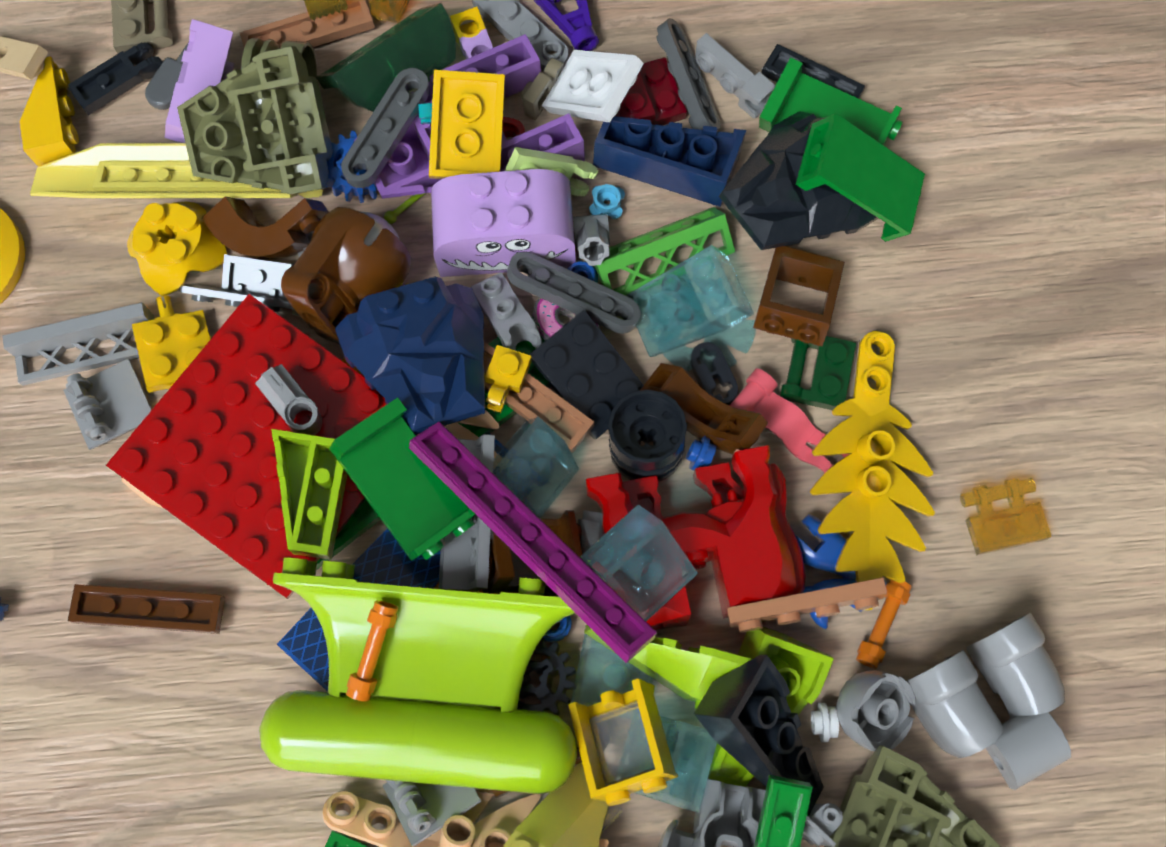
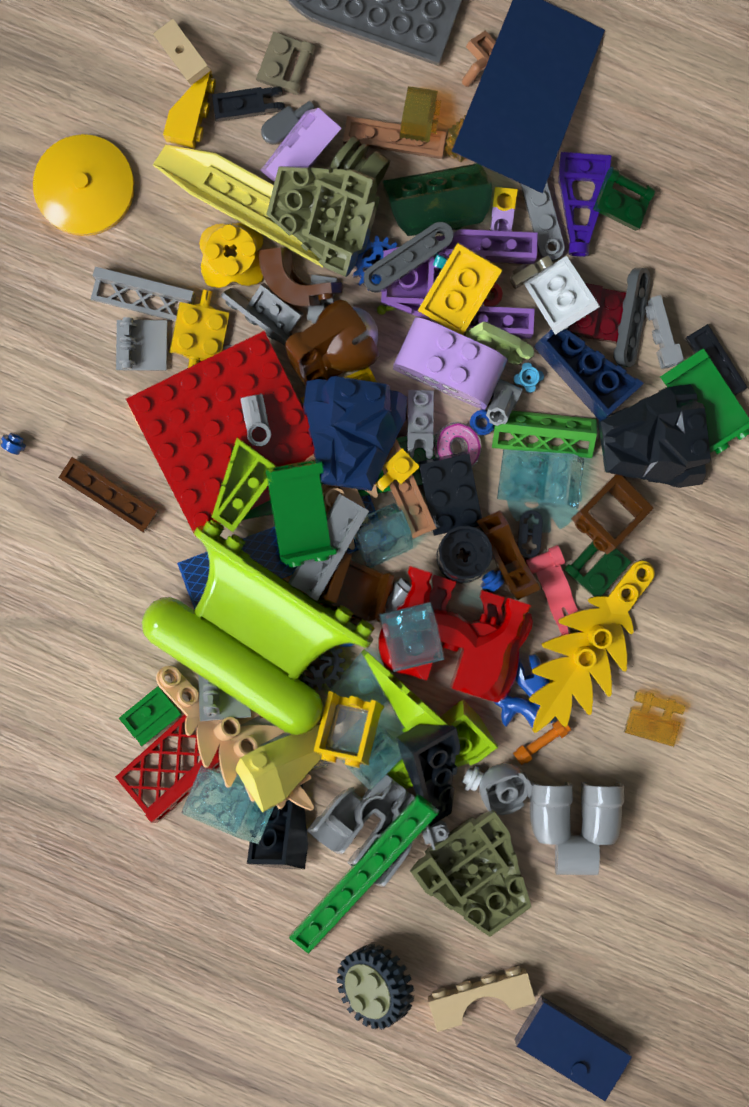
camera: 25 degrees right, 15 degrees up
orange bar [346,600,398,701] -> none
magenta tile [409,422,657,663] -> none
dark grey plate [507,252,641,334] -> none
nougat plate [727,578,887,632] -> none
green panel [796,113,925,242] -> none

